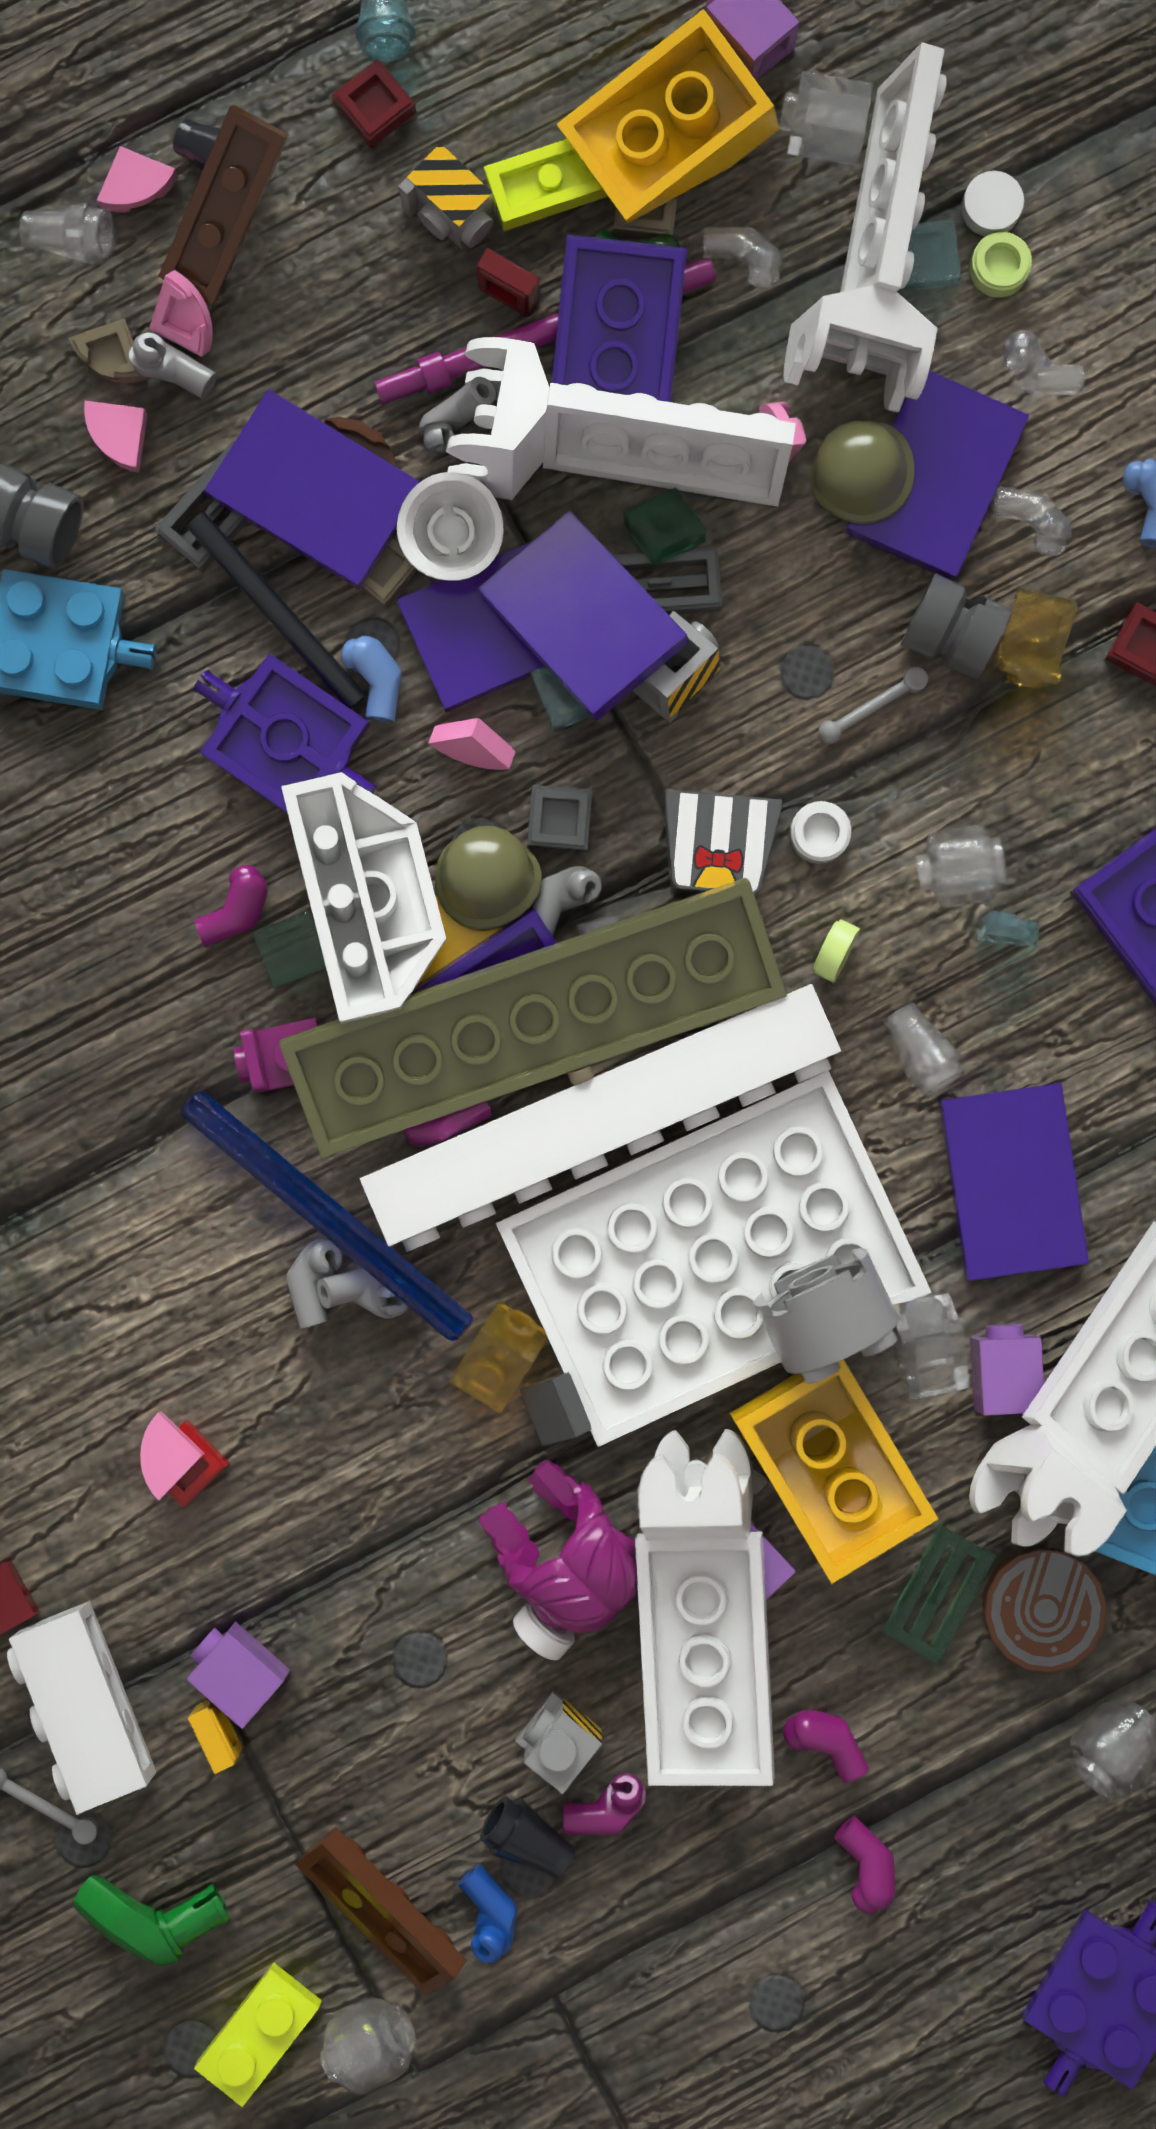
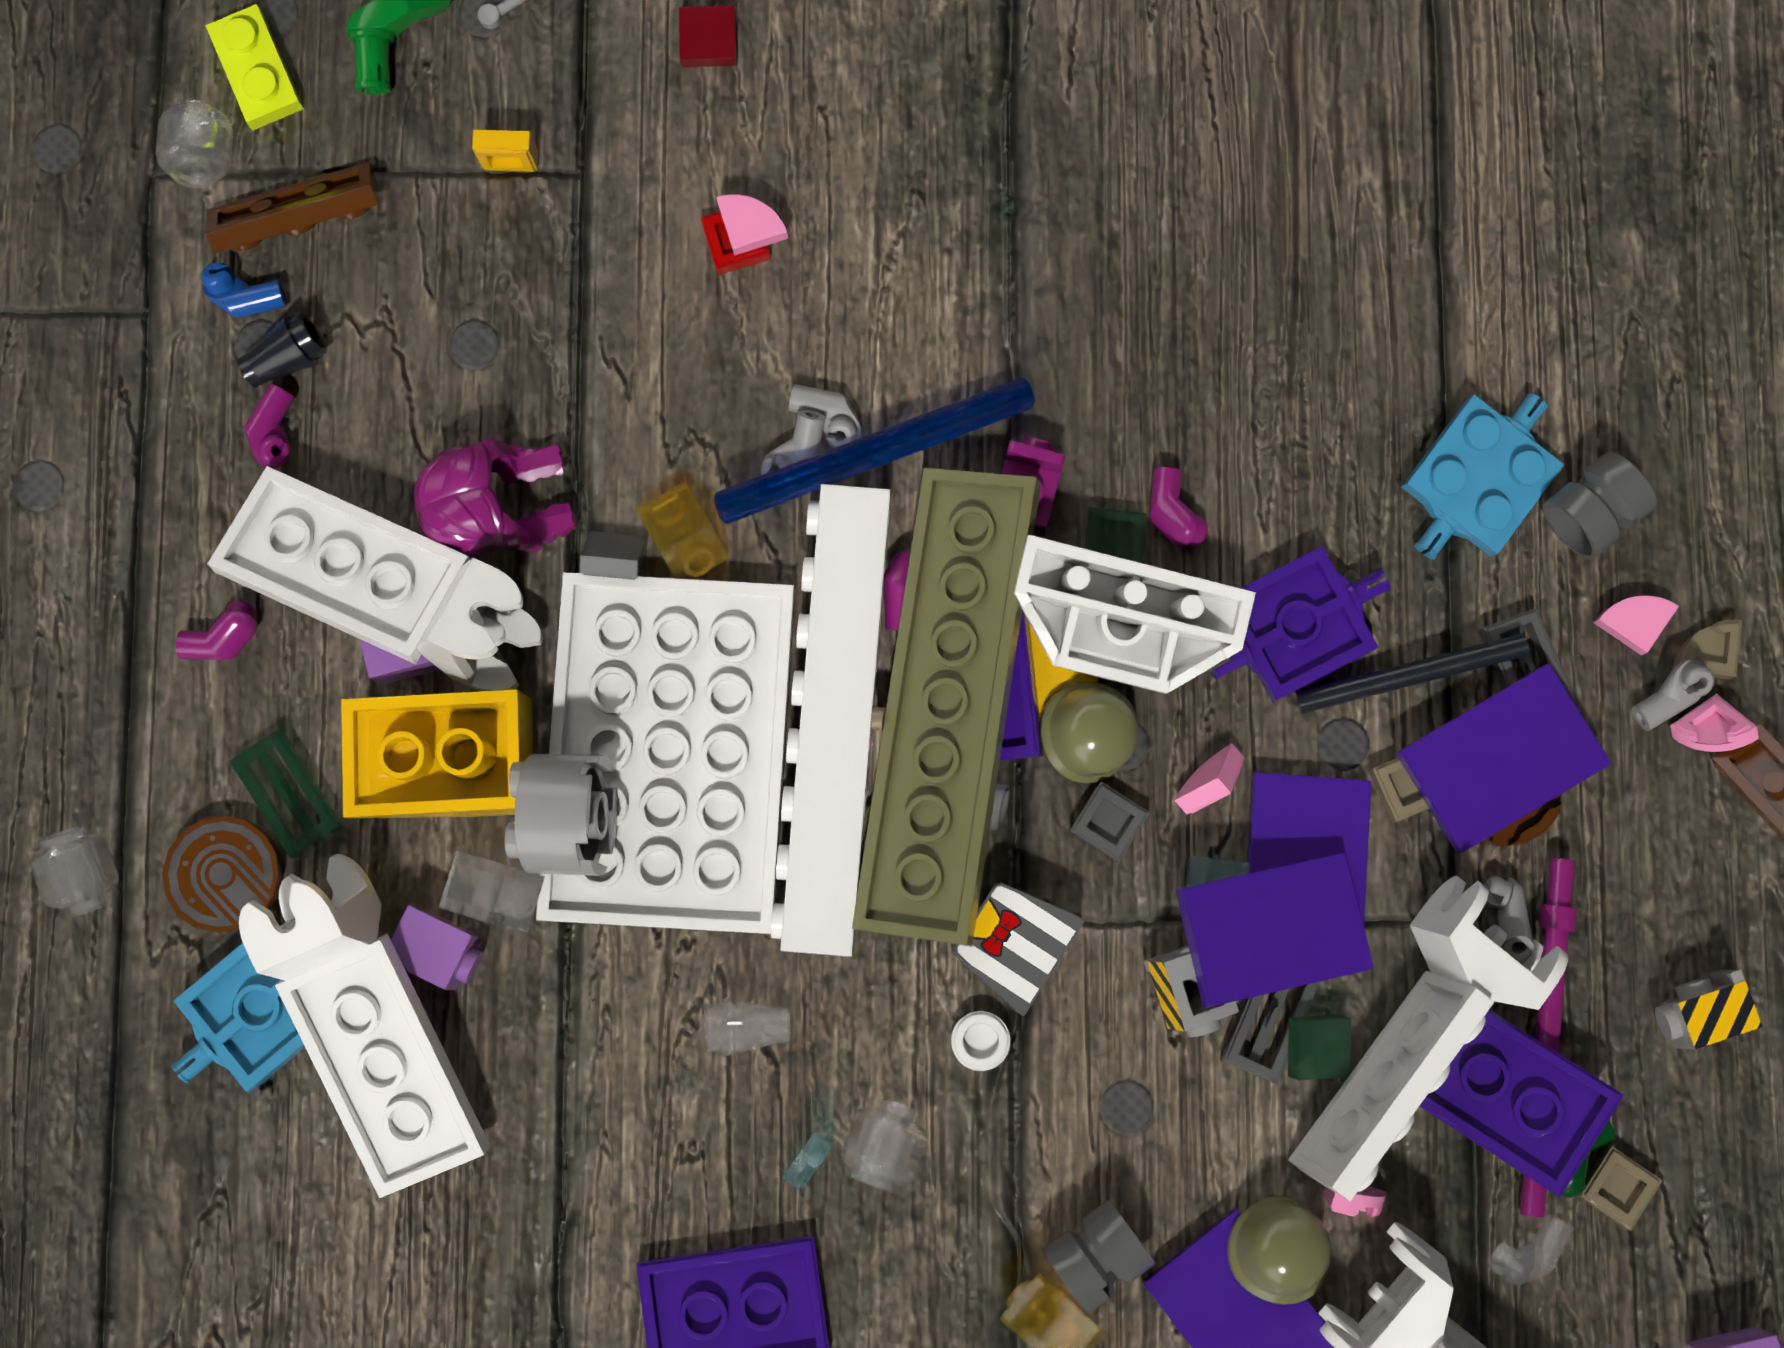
camera: 125 degrees right, 5 degrees down
white brick [7,1601,156,1814] -> none
medium lavender brick [186,1622,290,1729] -> none
medium blue arm [341,635,402,723] -> none
white helmet [397,472,503,581] -> none
dark red tile [476,248,540,317] -> none
neon yellow plate [484,139,608,231] -> none
white tile [513,1602,575,1660] -> none
light grey brick [515,1691,602,1794] -> none
light grey arm [531,866,602,936] -> none
yellow slope [557,9,780,224] -> none
yellowish green tile [813,919,860,983] -> none
light grey hinge [818,667,928,744] -> none
magenta arm [834,1816,896,1914] -> none
dark purple tile [939,1083,1089,1281] -> none

